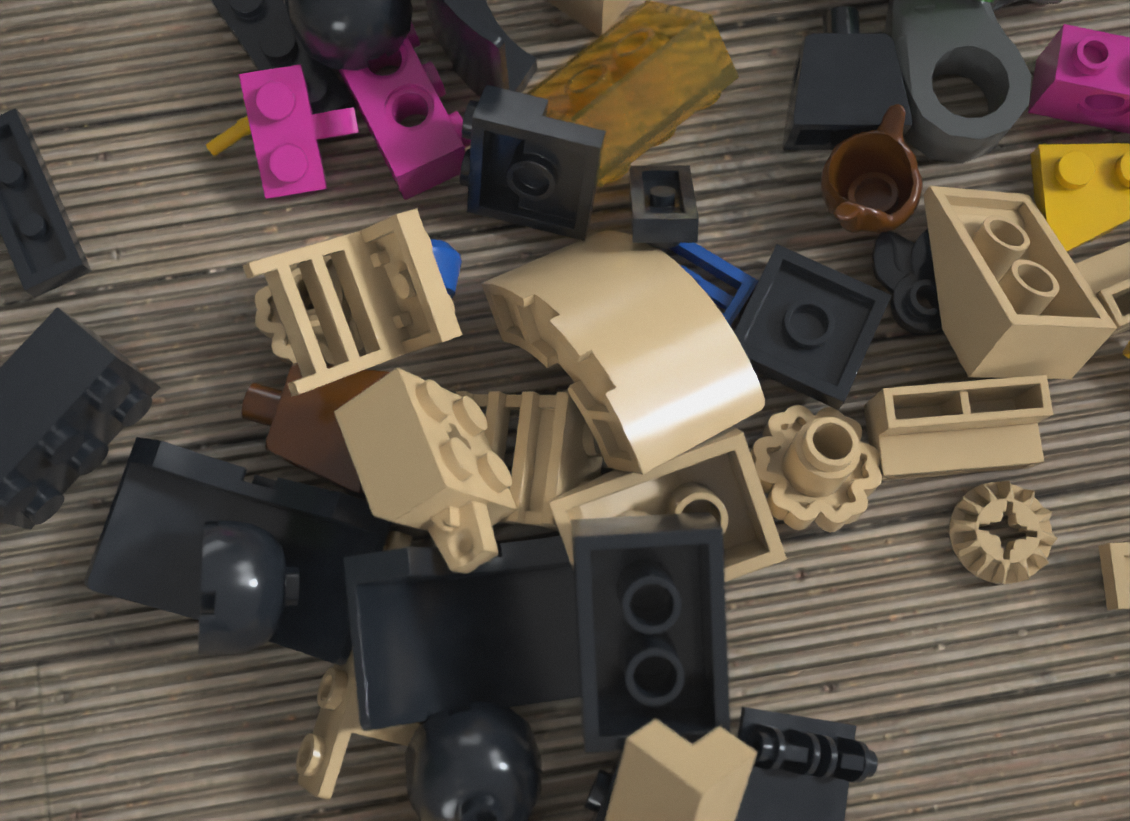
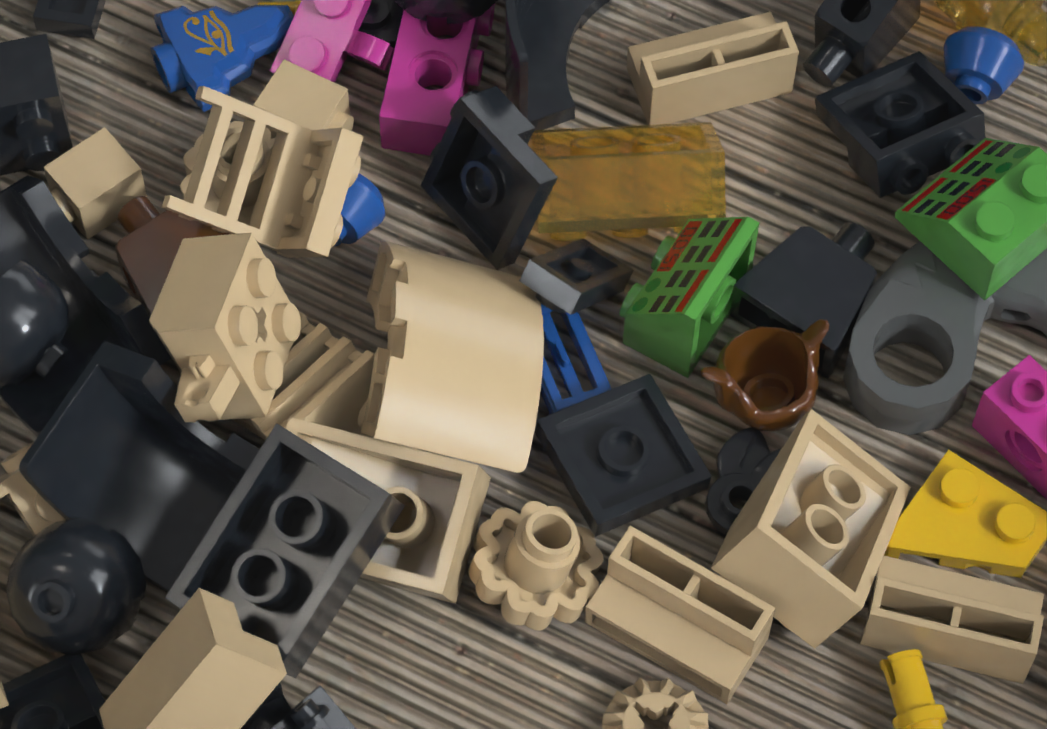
camera: 35 degrees right, 15 degrees down
none -> tan brick [44,127,147,240]
none -> blue rock [151,5,294,112]
none -> tan brick [253,60,354,139]
none -> bright green slope [619,217,760,378]

